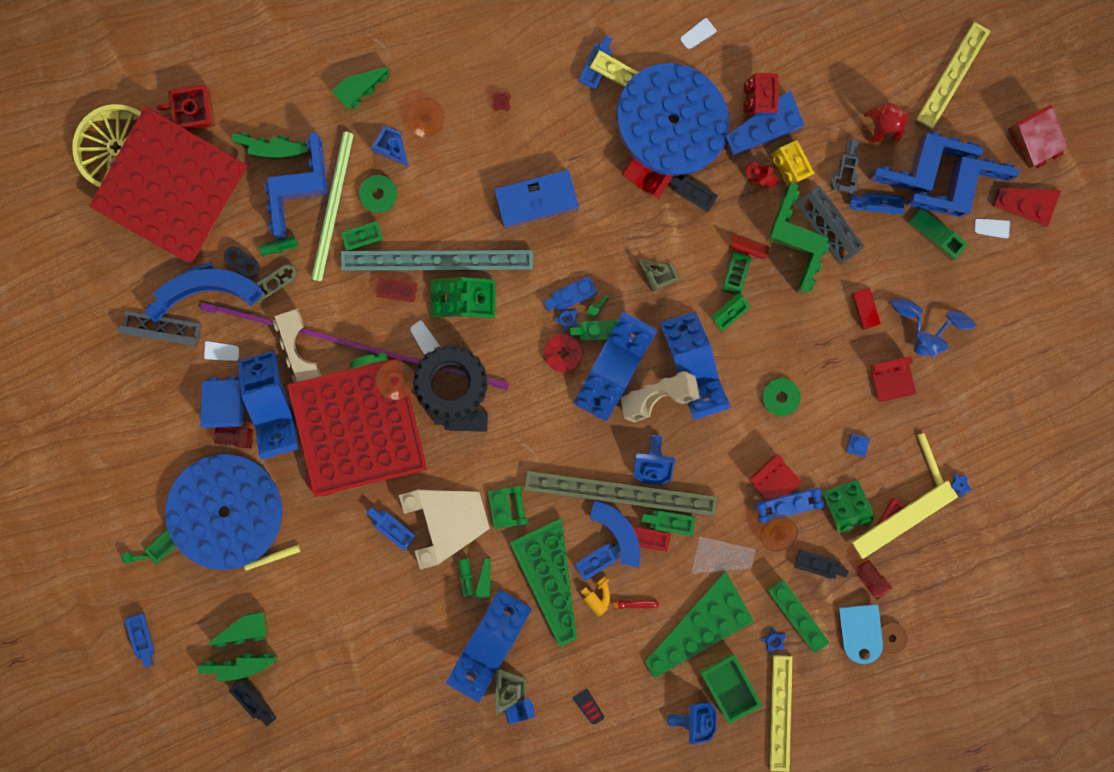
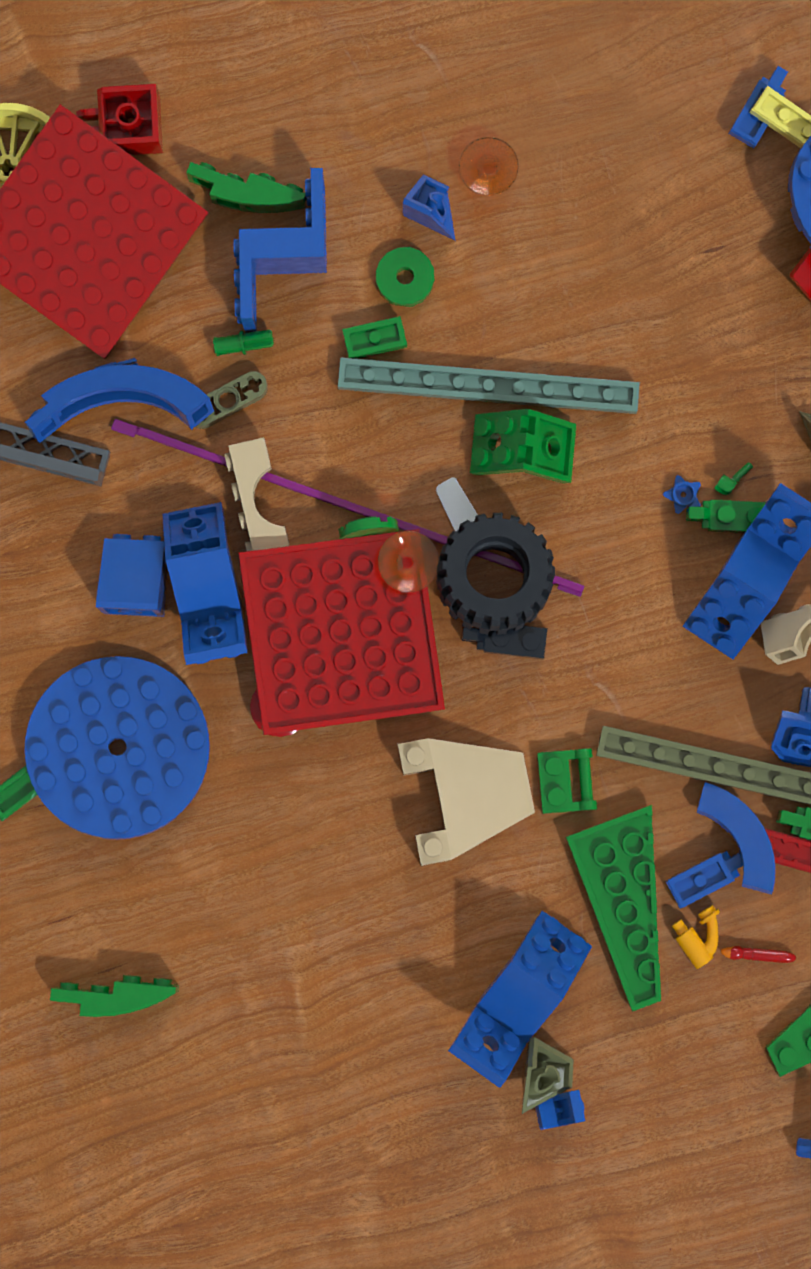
camera: 10 degrees right, 5 degrees down
white sticker [204,341,239,361] -> none
green slope [209,611,269,648] -> none
clear red piece [214,427,253,448] -> none
black plate [224,246,260,277] -> none
black hinge [229,678,277,727] -> none
light yellow bar [244,545,301,571] -> none
yellowish green axle [311,132,353,281] -> none
green slope [331,67,391,111] -> none
blue hinge [367,507,416,551] -> none
clear red plate [376,278,418,303] -> none
green axle [457,558,474,597] -> none
green slope [474,558,491,598] -> none
clear red plate [492,92,511,111] -> none
blue brick [495,170,579,229] -> none
blue hinge [544,276,598,311] -> none
red plate [544,334,582,373] -> none
black sticker [573,689,604,724] -> none

